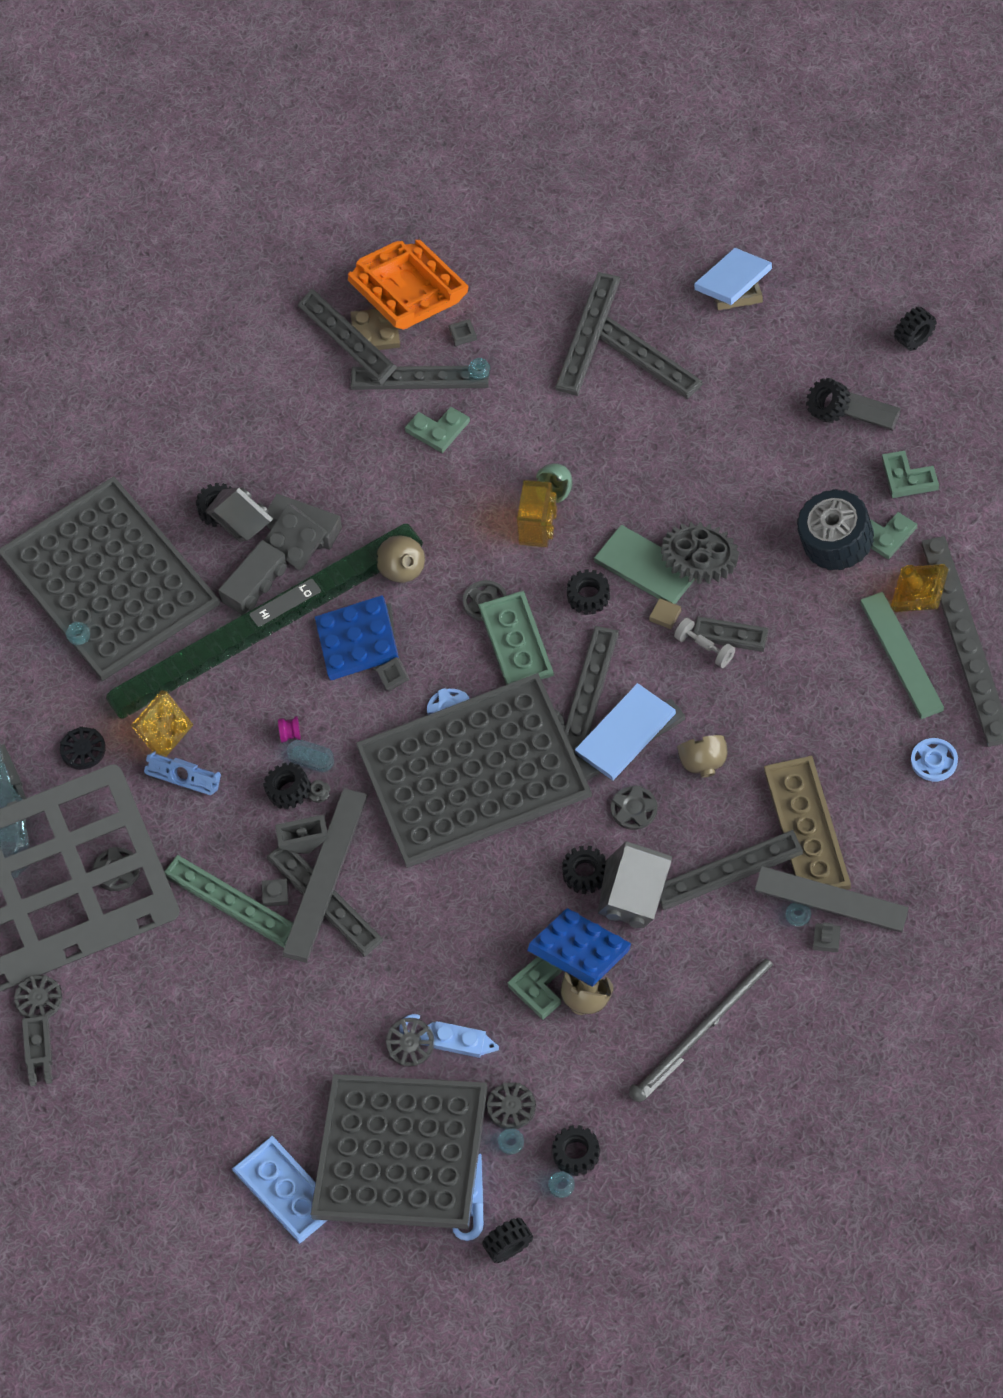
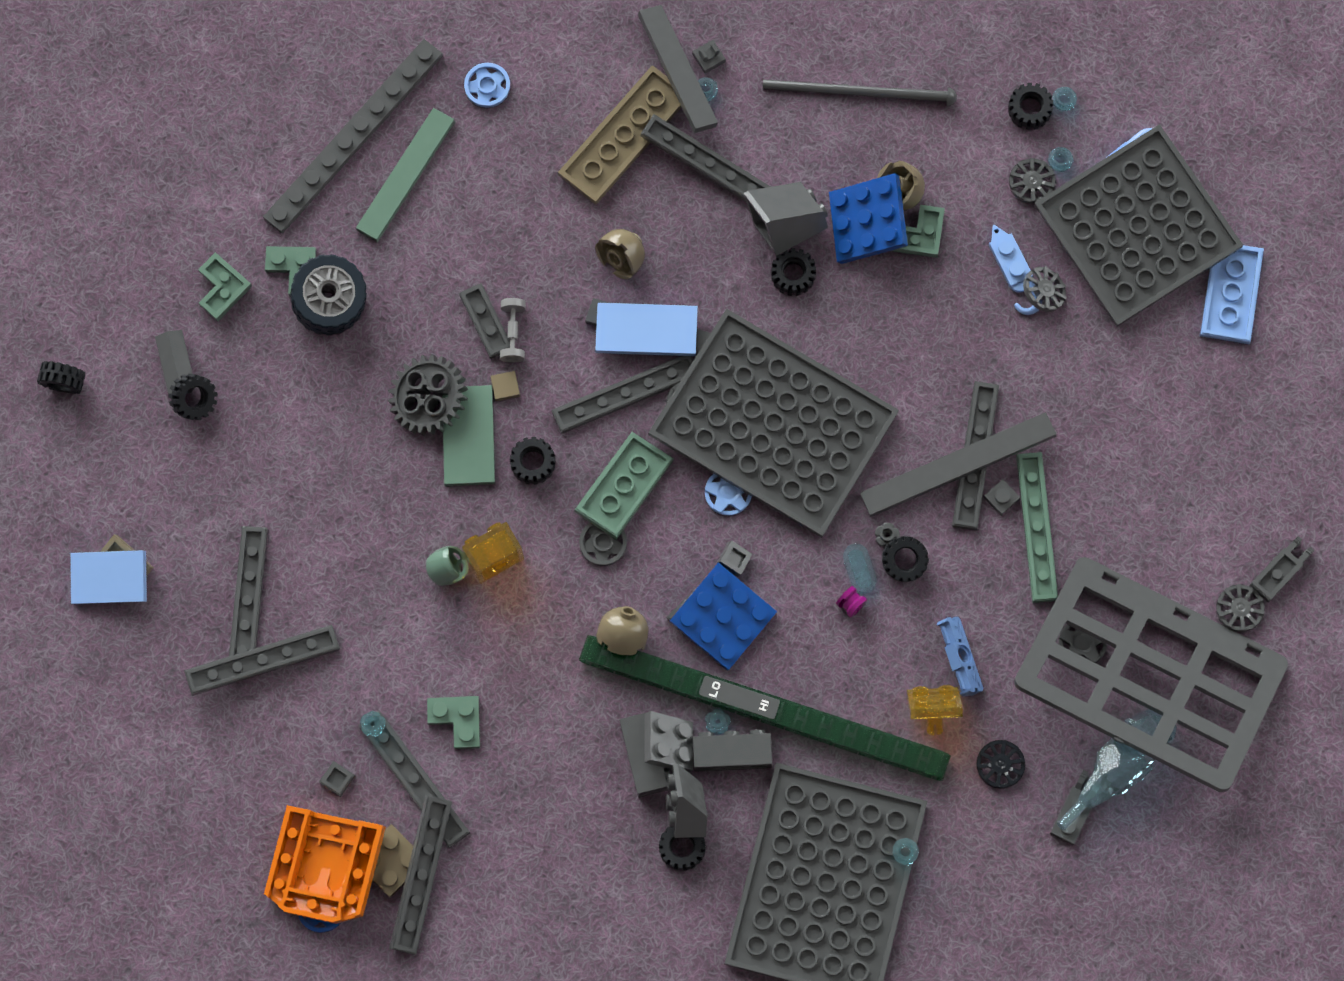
camera: 130 degrees left, 15 degrees up
dark grey slope [275,814,328,854] -> none
black tyre [482,1218,533,1263] -> none
dark grey wheel [611,785,658,830] -> none
clear yellow plate [891,564,949,612] -> none
none -> clear light blue plate [705,709,731,734]

